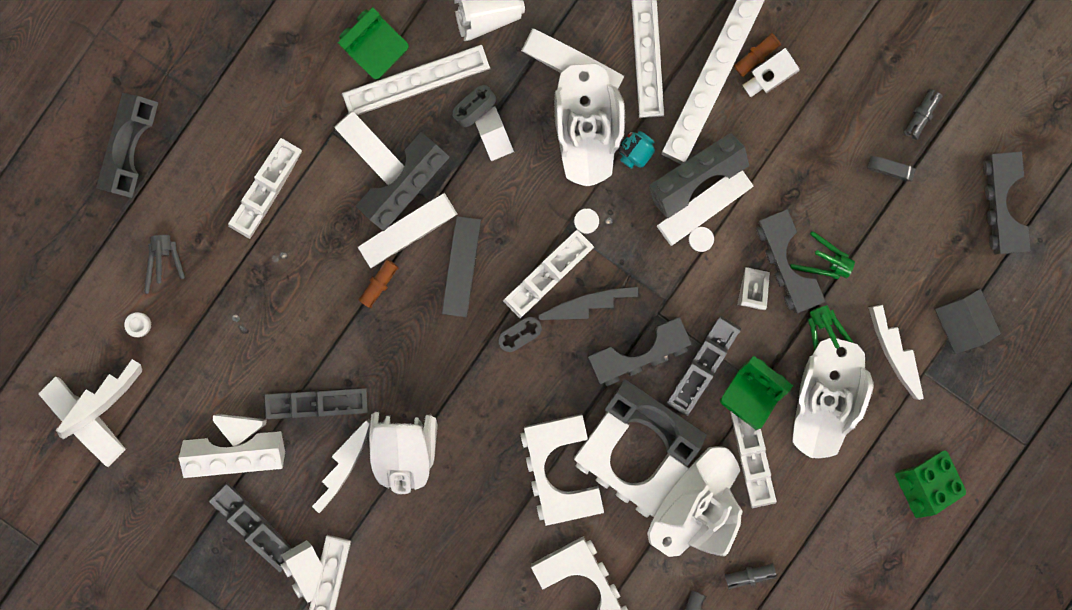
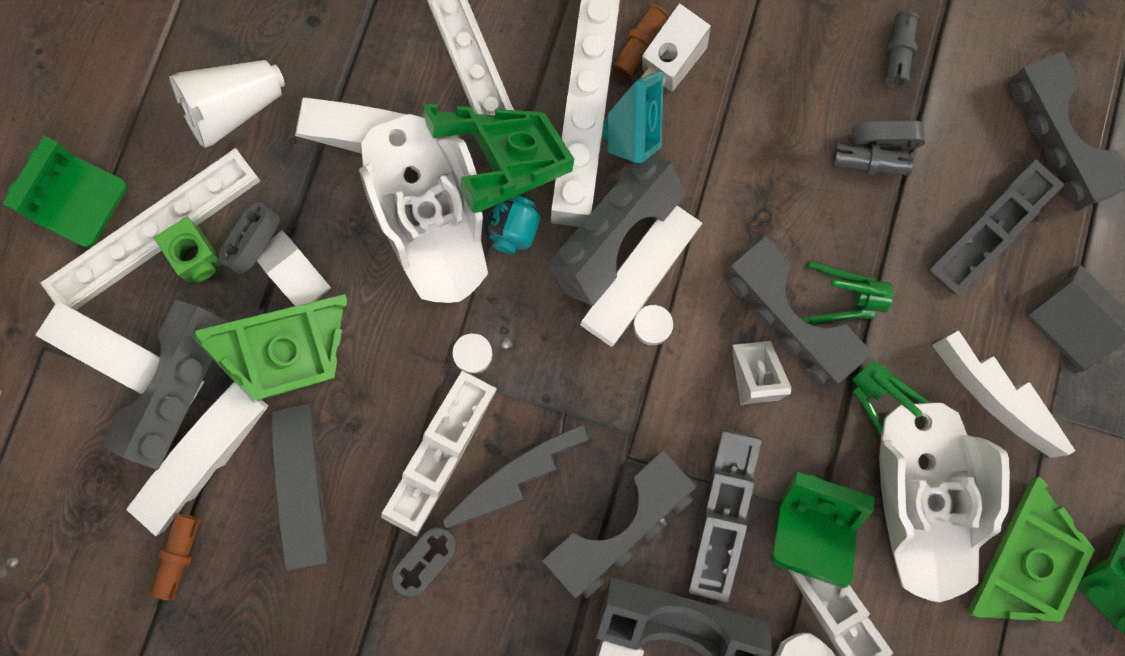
camera: 30 degrees left, 10 degrees down
none -> bright green brick [153,216,221,284]
none -> bright green wing [193,294,347,402]
none -> green wing [422,104,575,213]
none -> teal slope [603,71,664,163]
none -> dark grey pin [832,143,914,177]
none -> dark grey slope [929,159,1065,296]
none -> bright green wing [966,477,1095,622]

